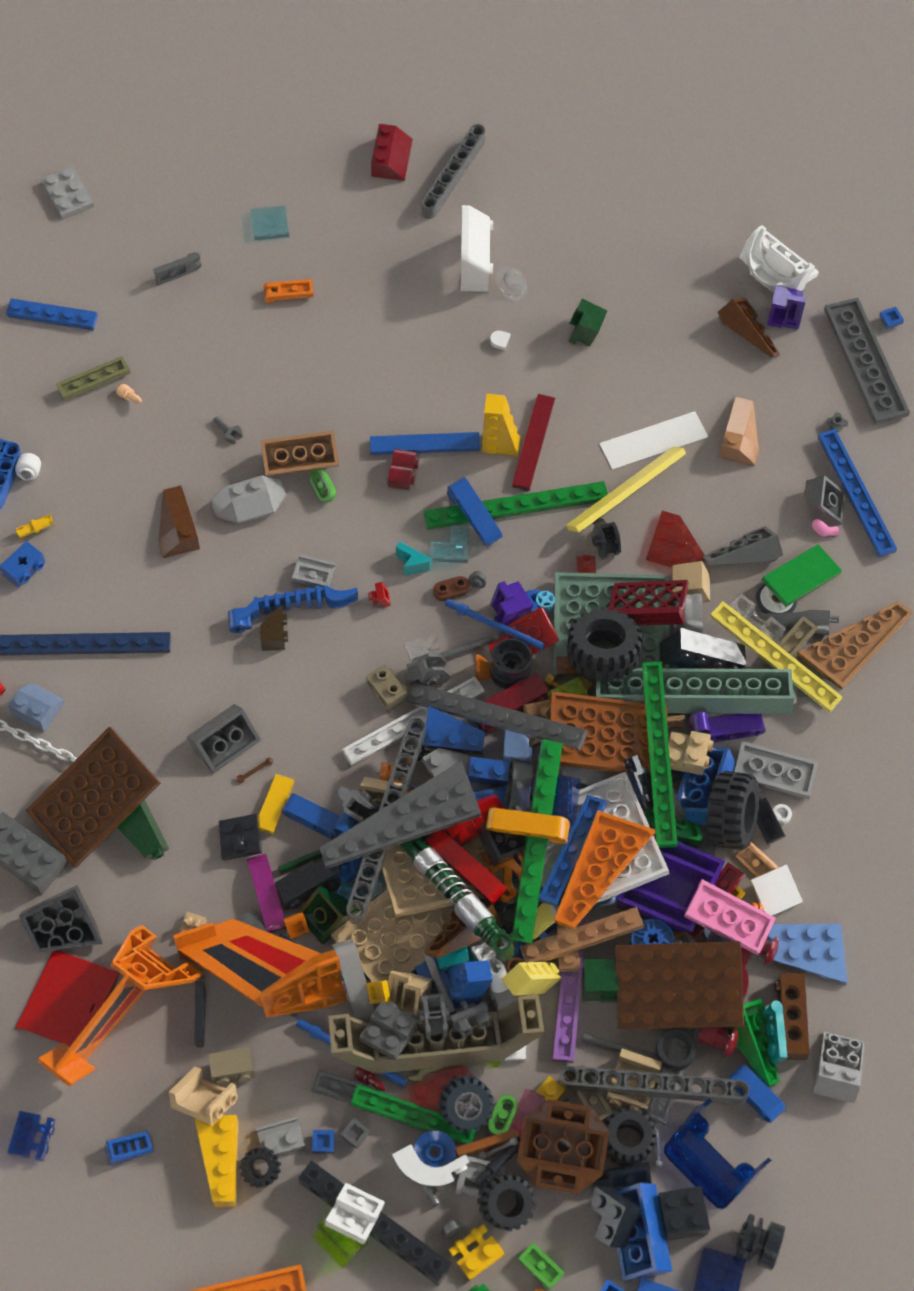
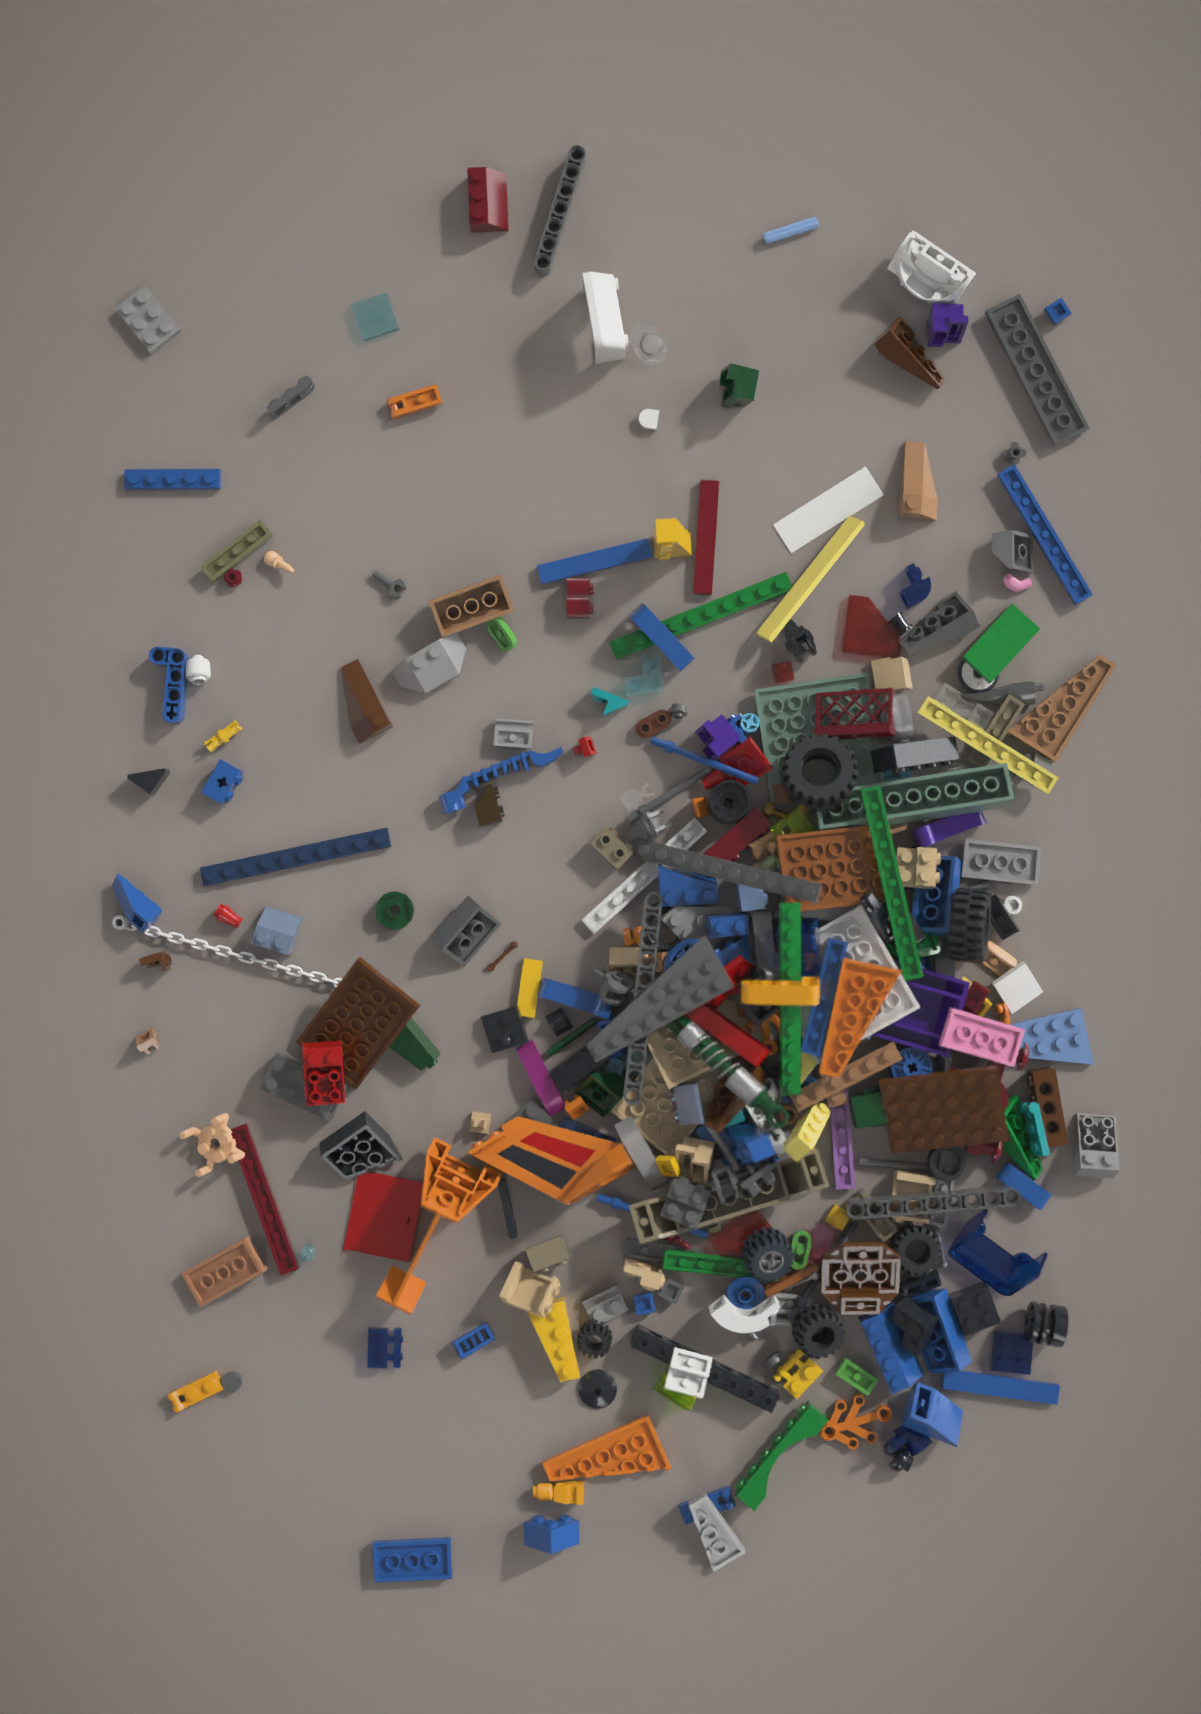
camera: 10 degrees left, 25 degrees up
none -> dark red plate [224,568,243,587]
none -> red slope [302,1040,345,1106]
none -> dark green plate [375,891,414,930]
none -> black slope [546,1007,573,1037]
none -> black dish [578,1369,617,1409]
none -> tan plate [623,1257,665,1291]
none -> sand blue slope [670,1081,704,1125]
none -> light blue axle [763,217,818,244]
none -> blue slope [858,1302,924,1394]
none -> black bush [888,611,913,636]
none -> clear blue brick [899,563,931,610]

